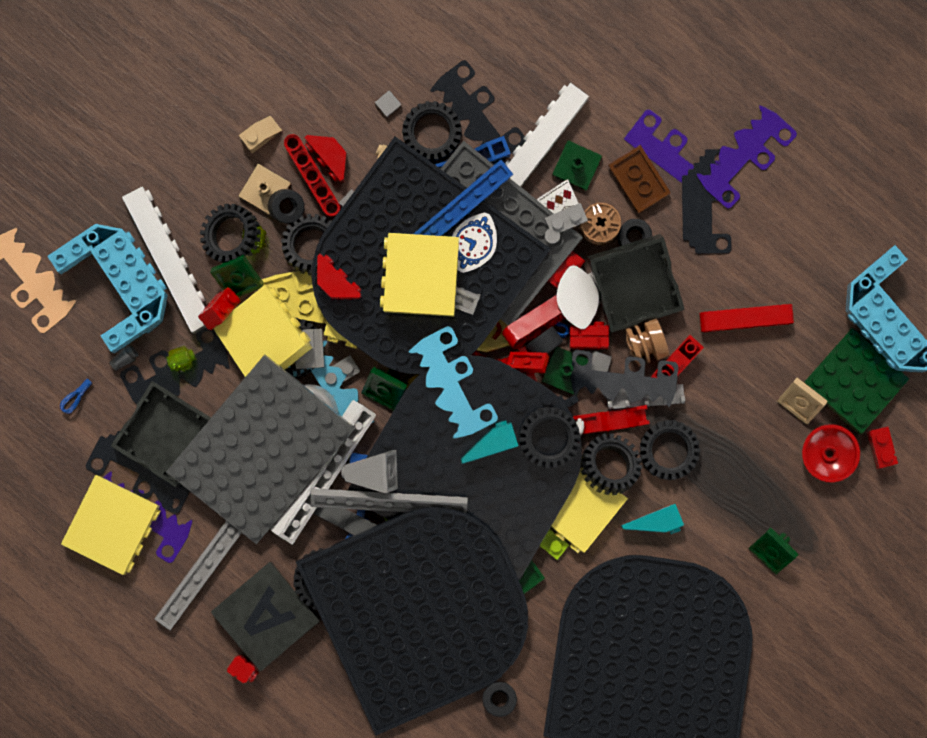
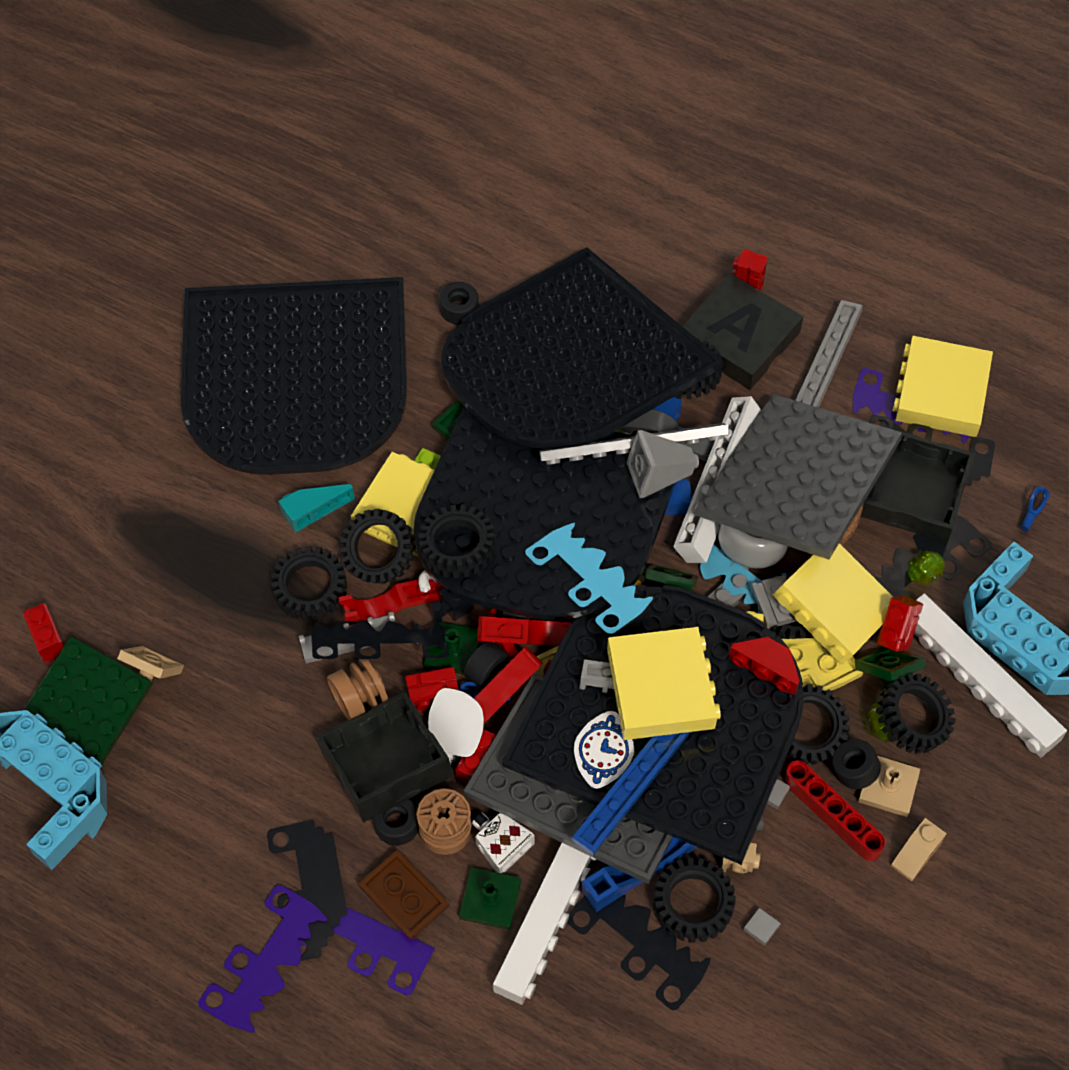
camera: 165 degrees right, 25 degrees down
dark grey cone [109,344,139,371] -> none
red slope [304,135,347,184] -> none
teal slope [461,420,518,464] -> none
light grey hinge [545,203,588,244] -> none
light grey tile [591,351,612,372] -> none
red slope [651,335,704,378] -> none
red beam [699,304,794,332] -> none
dark green tile [748,527,799,575] -> none
red dish [802,424,860,482] -> none

